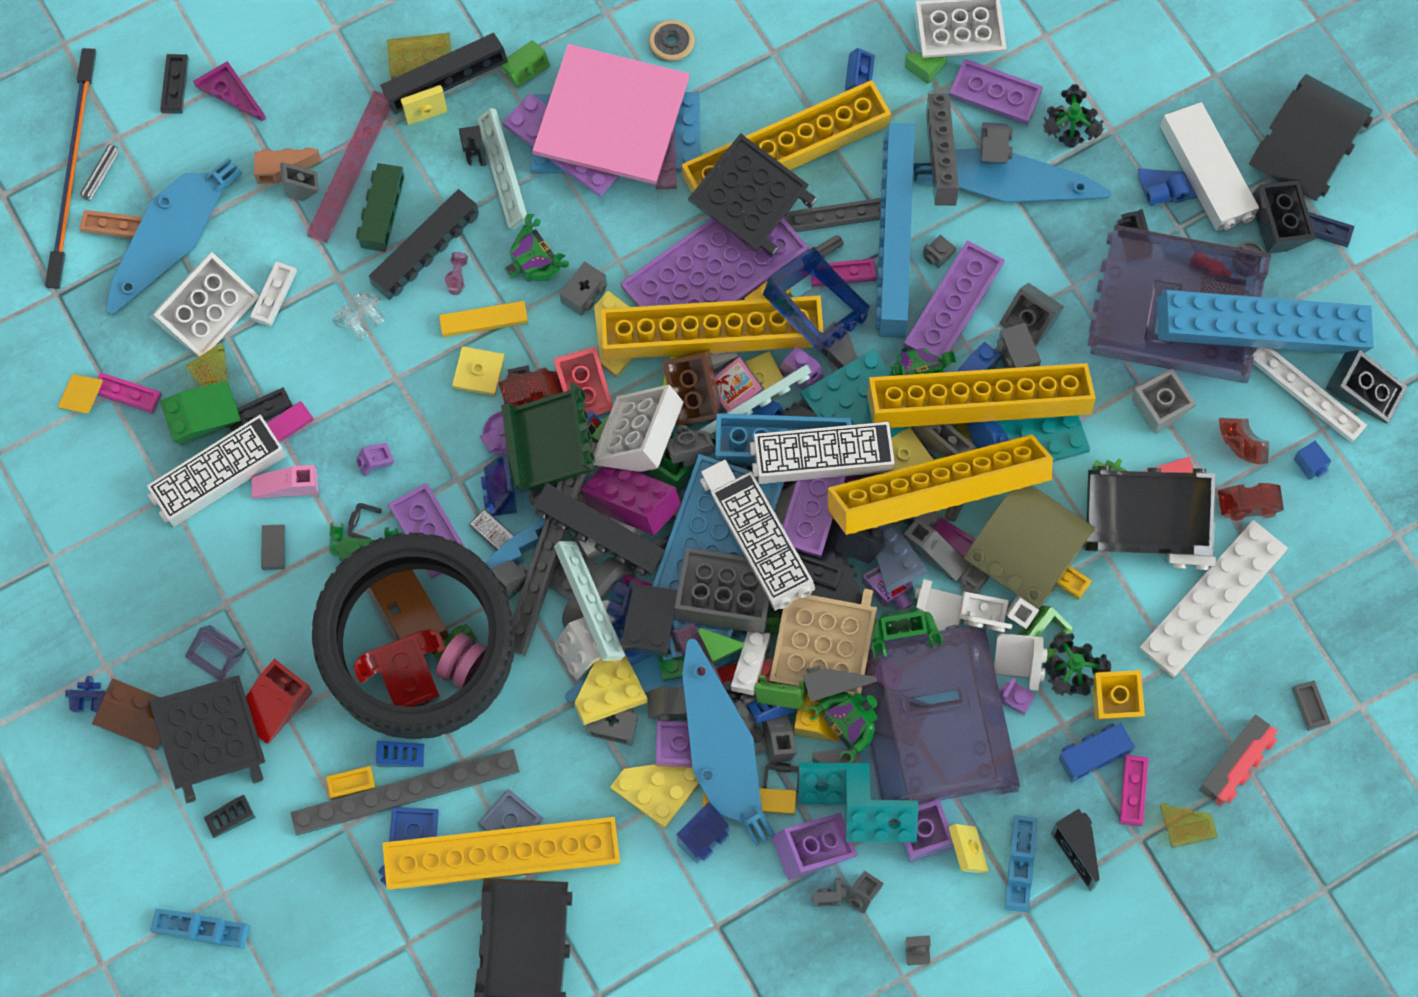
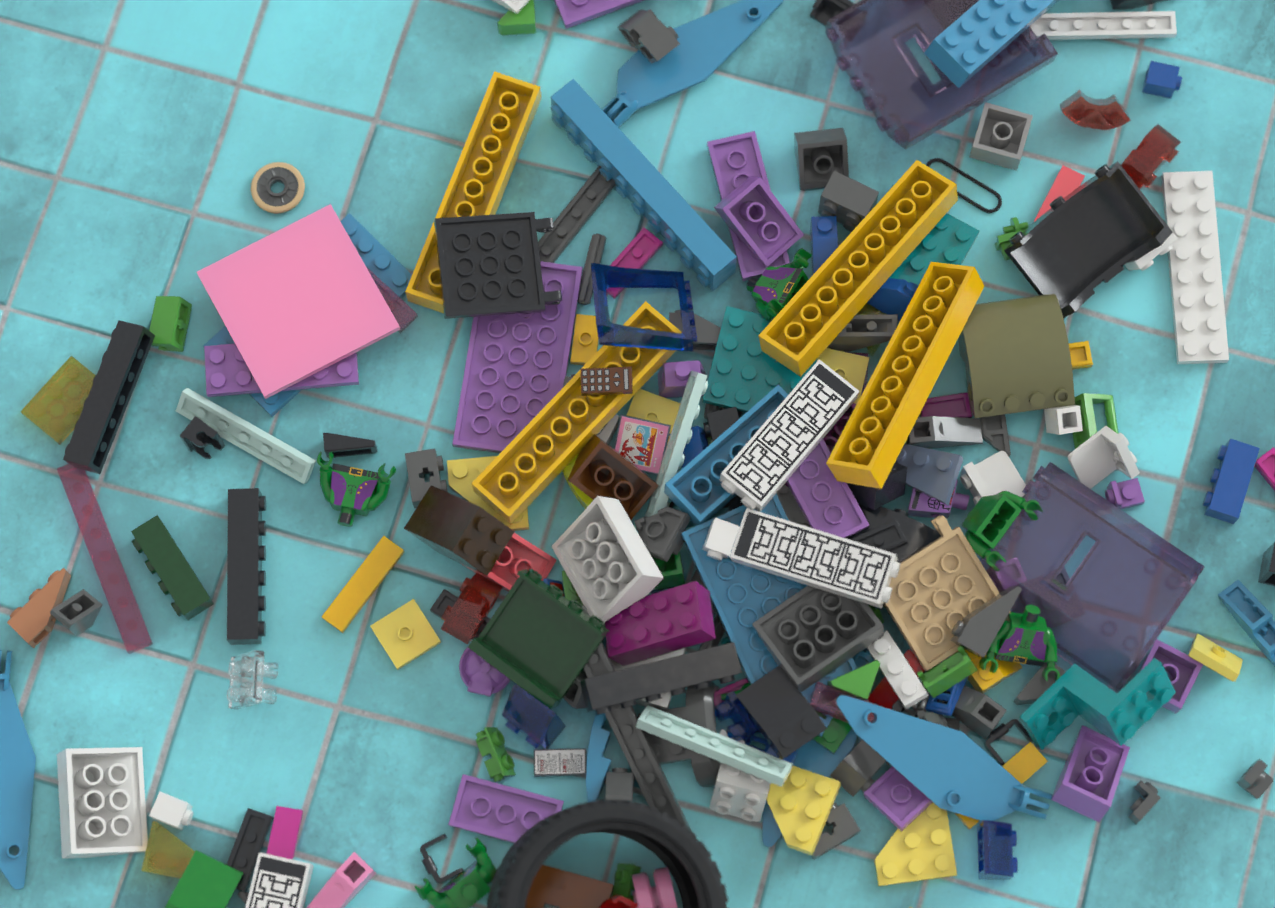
camera: 45 degrees left, 5 degrees up
white plate [250,261,297,327] -> none
medium lavender bracket [356,443,394,476] -> none
light yellow plate [401,85,448,125] -> none
clear pink leg [445,252,468,295] -> none
blue slope [845,48,875,90] -> none
dark grey bracket [845,871,884,913] -> none
dark grey bracket [923,234,956,268] -> none
dark grey brick [926,94,959,206] -> none
white bracket [958,591,1012,632] -> none
black plant [1043,632,1111,696] -> none
yellow slope [1092,670,1145,720] -> none
none -> white brick [149,792,194,830]
none -> black slope [323,433,378,458]
none -> dark brown brick [404,485,514,576]
none -> bright green hinge [476,727,516,782]
none -> reddish brown tile [580,367,633,396]
none -> medium lavender slope [714,176,804,267]
none -> black piece [926,158,1002,213]

